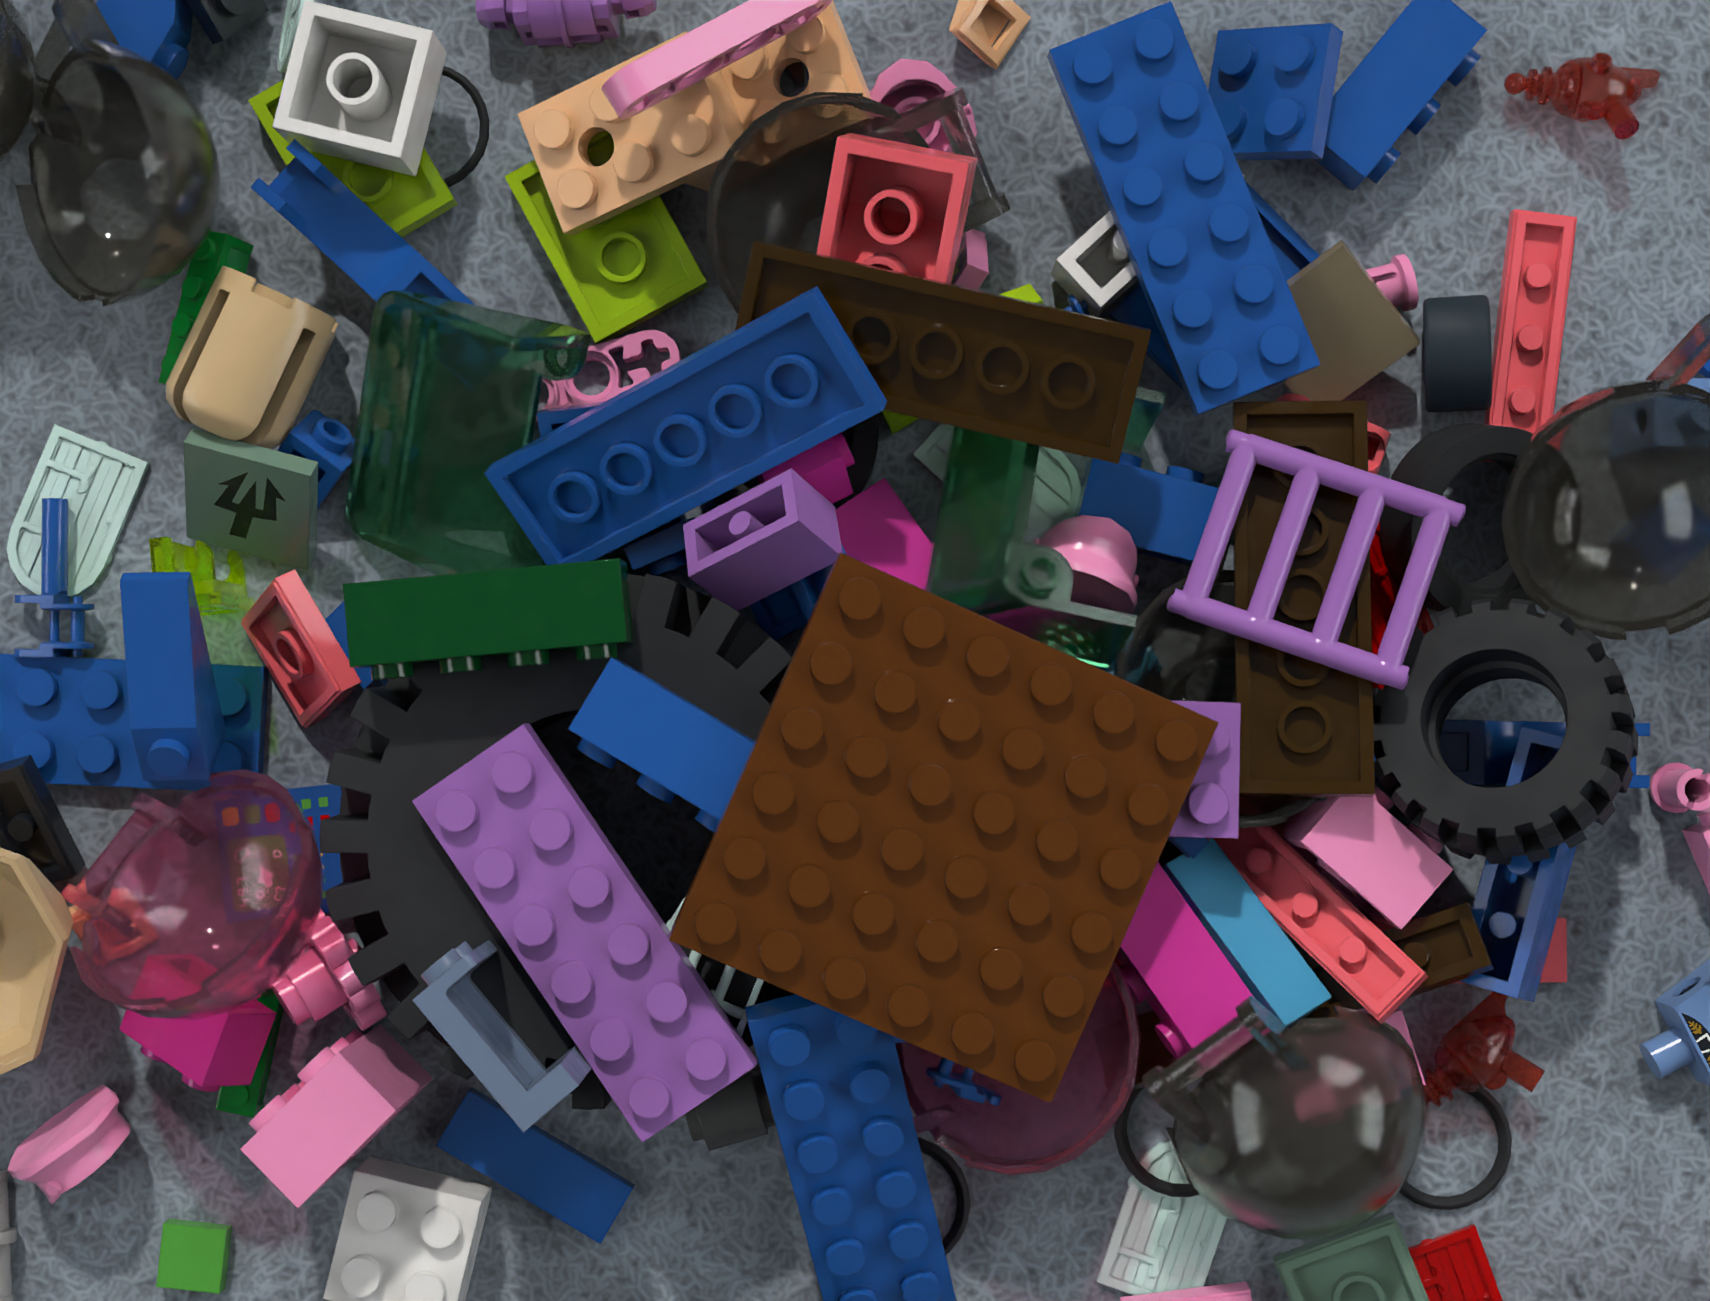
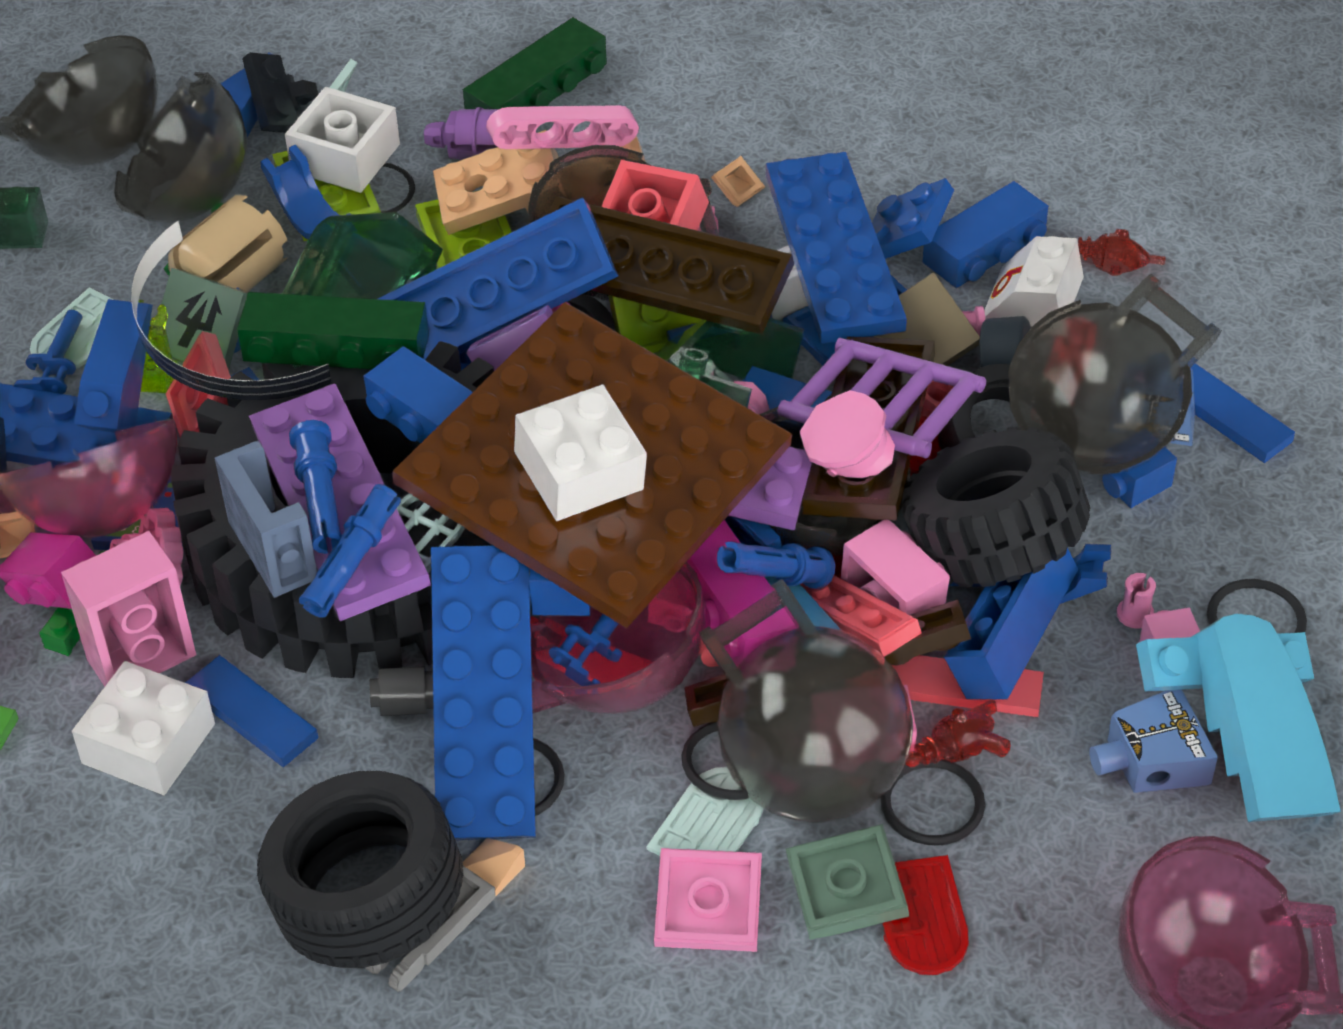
camera: 10 degrees right, 40 degrees down
none -> sticker [131,220,331,400]
none -> blue pin [289,420,342,554]
none -> blue pin [299,484,401,617]
none -> white brick [514,385,647,521]
none -> blue pin [717,542,835,589]
none -> bright pink hat [800,390,895,478]
none -> white slope [984,236,1084,332]

